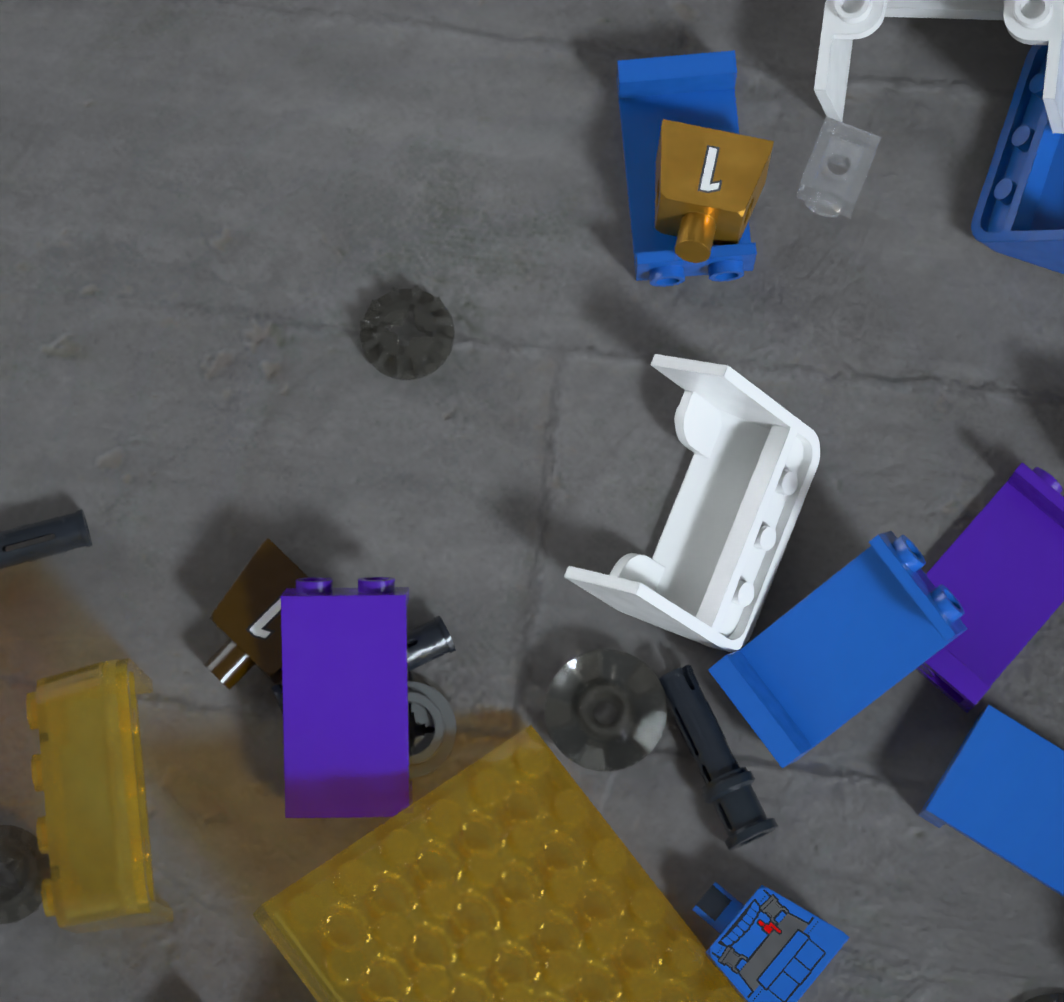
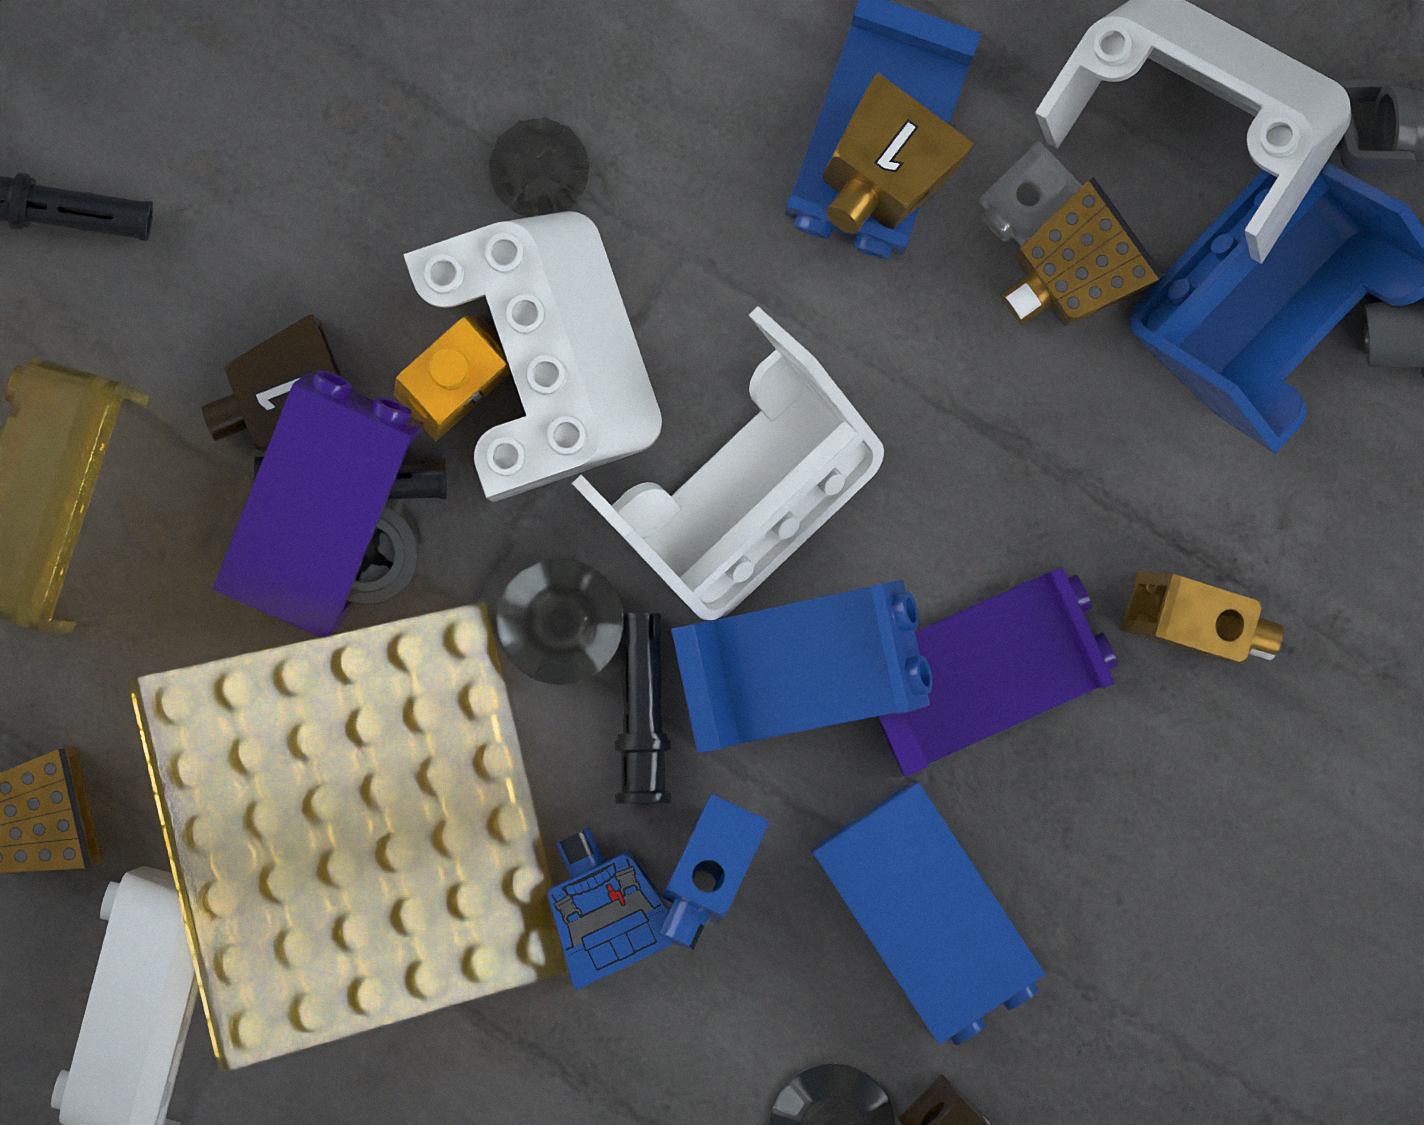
camera: 20 degrees right, 10 degrees up
none -> light orange torso [393,315,512,442]
none -> white windscreen [403,211,662,502]
none -> blue torso [659,794,770,950]
none -> pearl gold torso [1001,177,1164,327]

